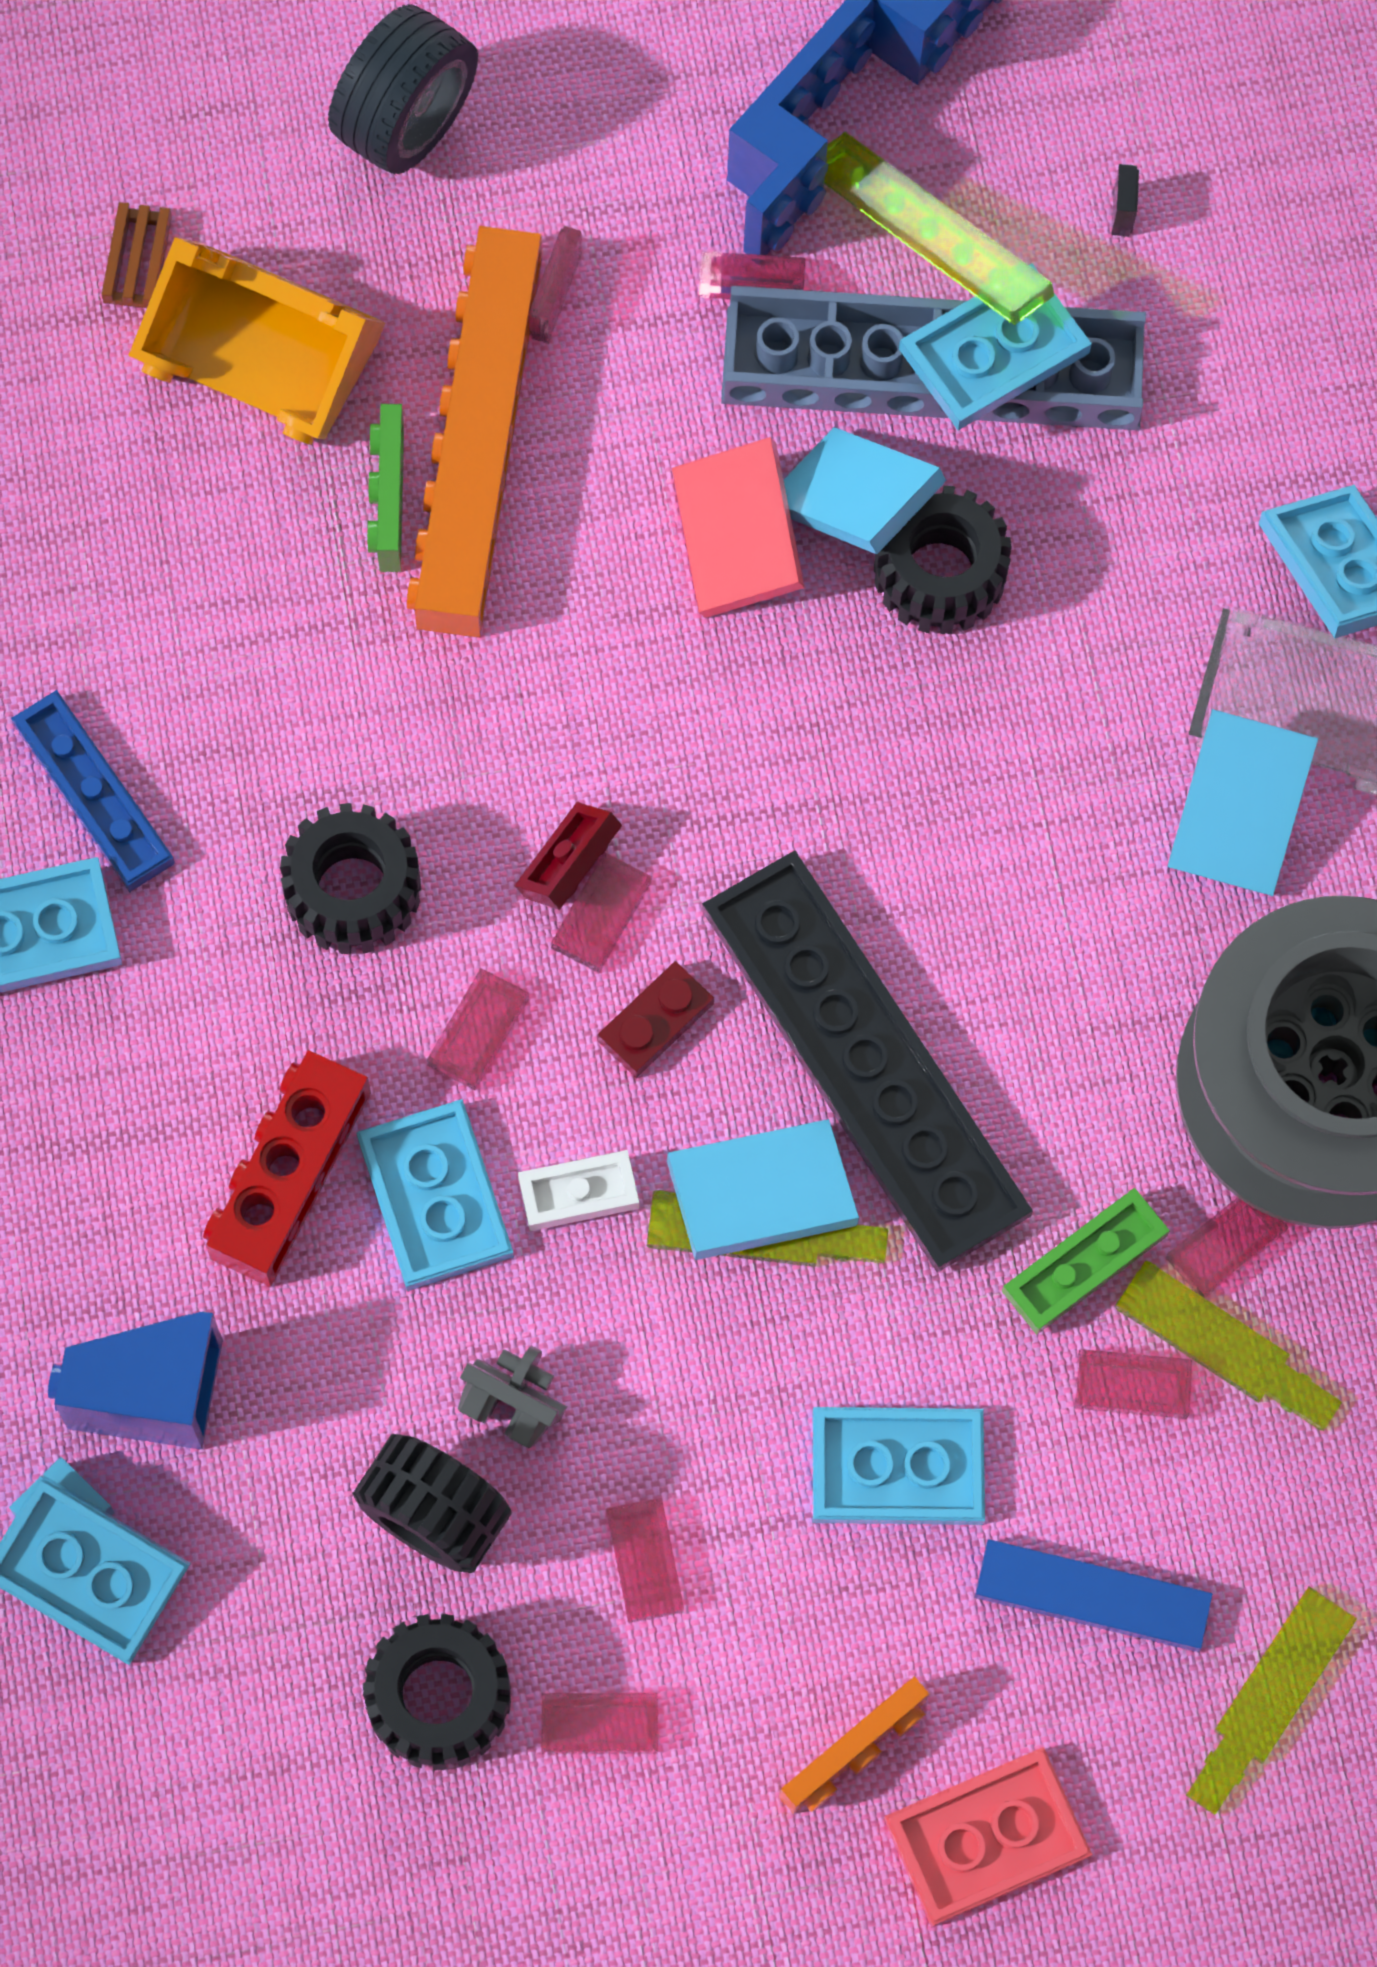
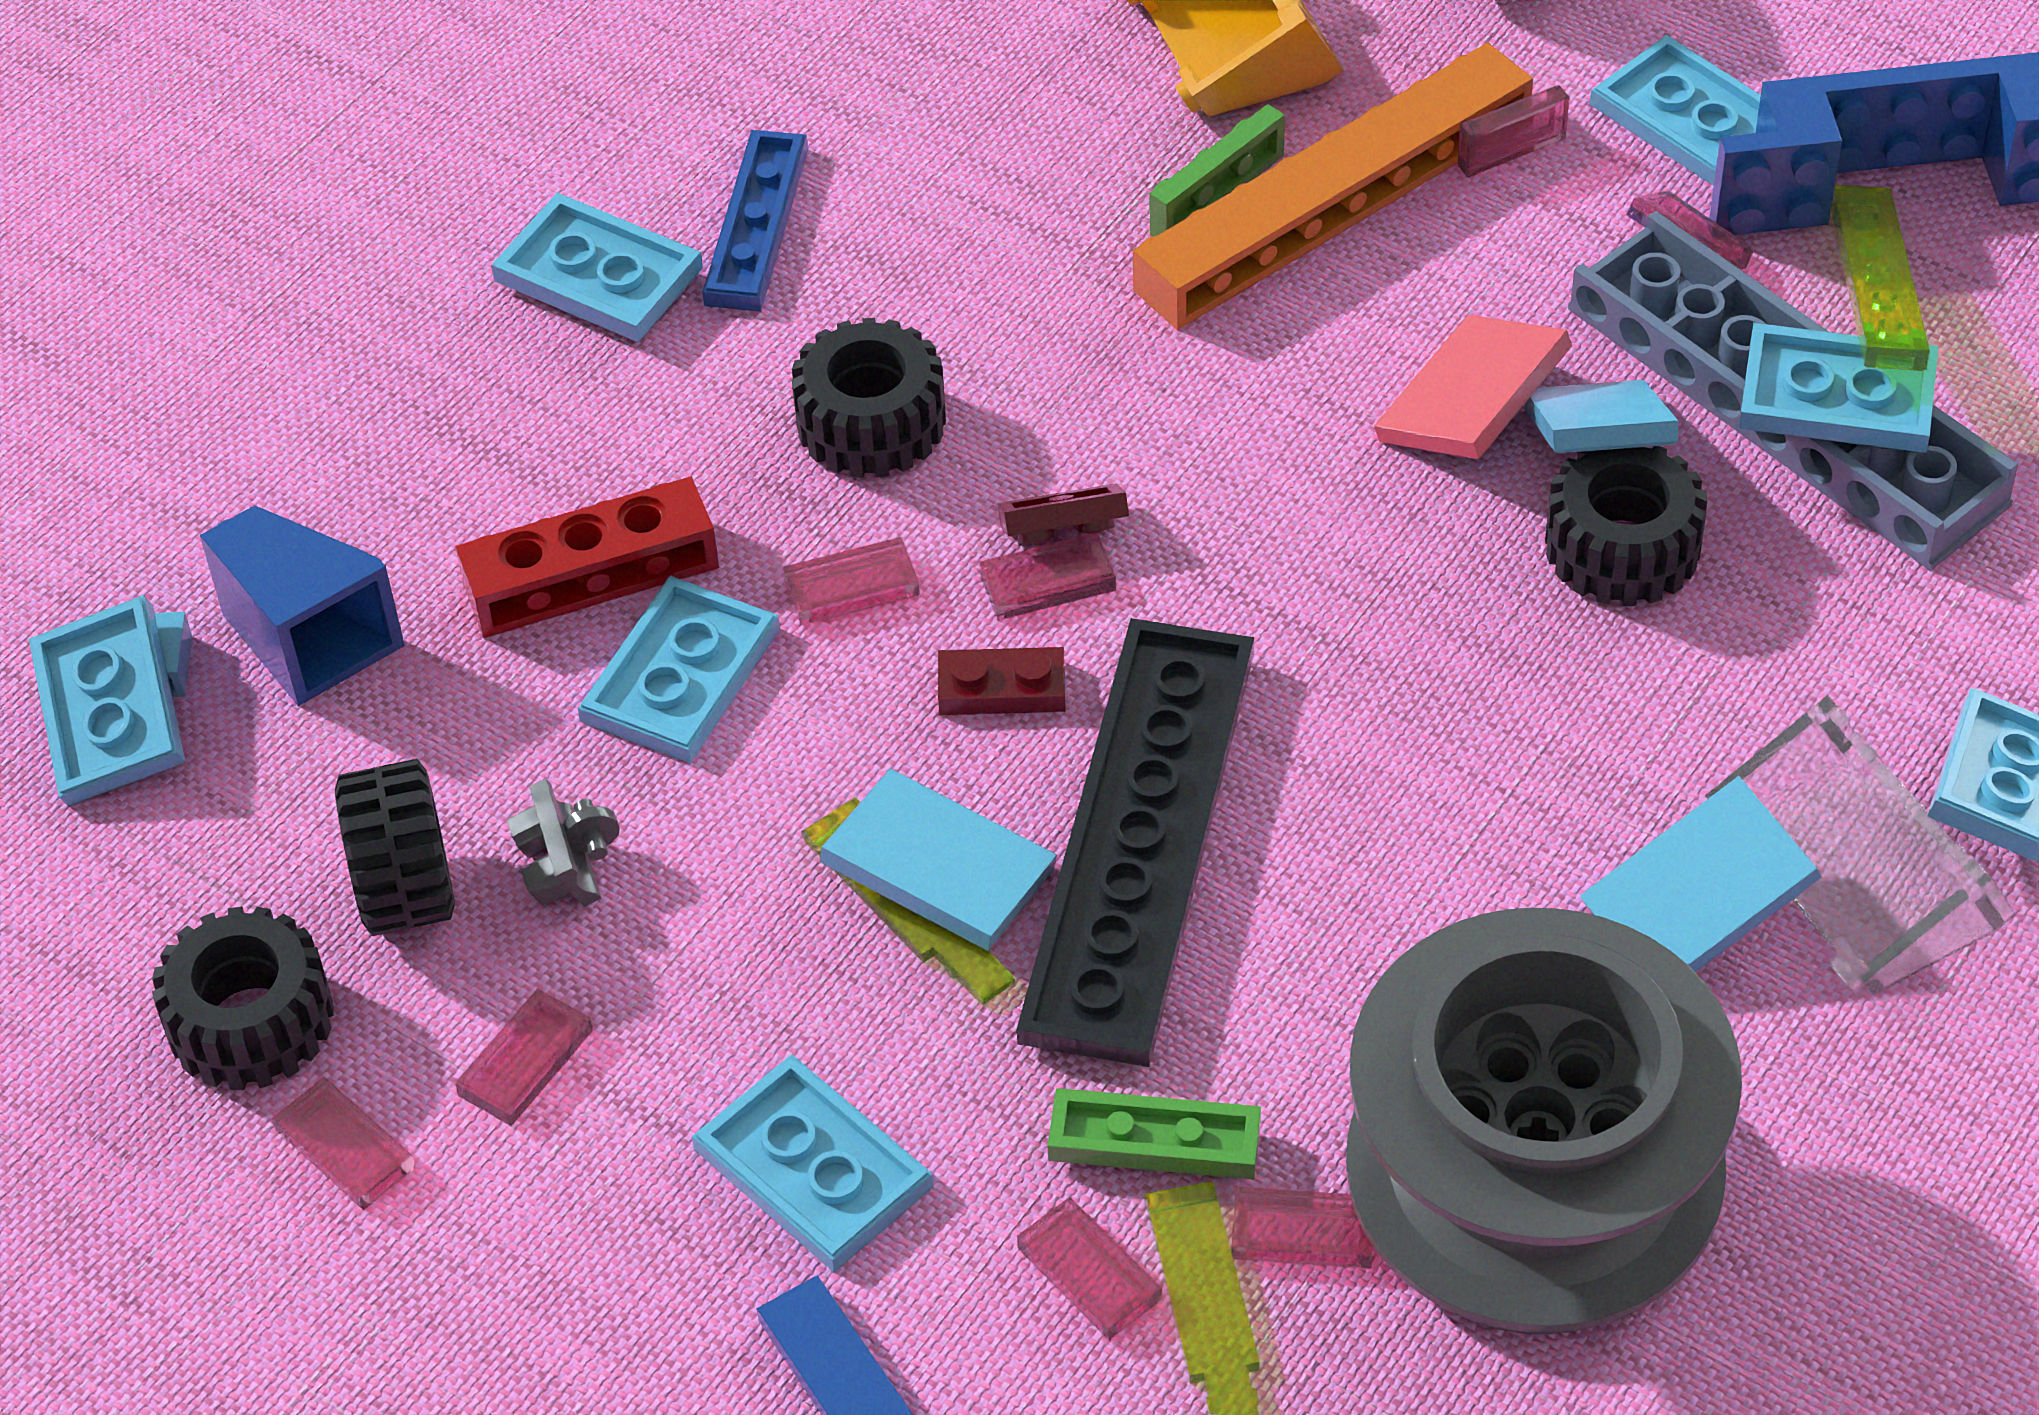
camera: 50 degrees right, 20 degrees down
white plate [518,1150,639,1231] -> none
orange plate [779,1676,929,1815] -> none
none -> medium azure tile [1590,35,1761,186]

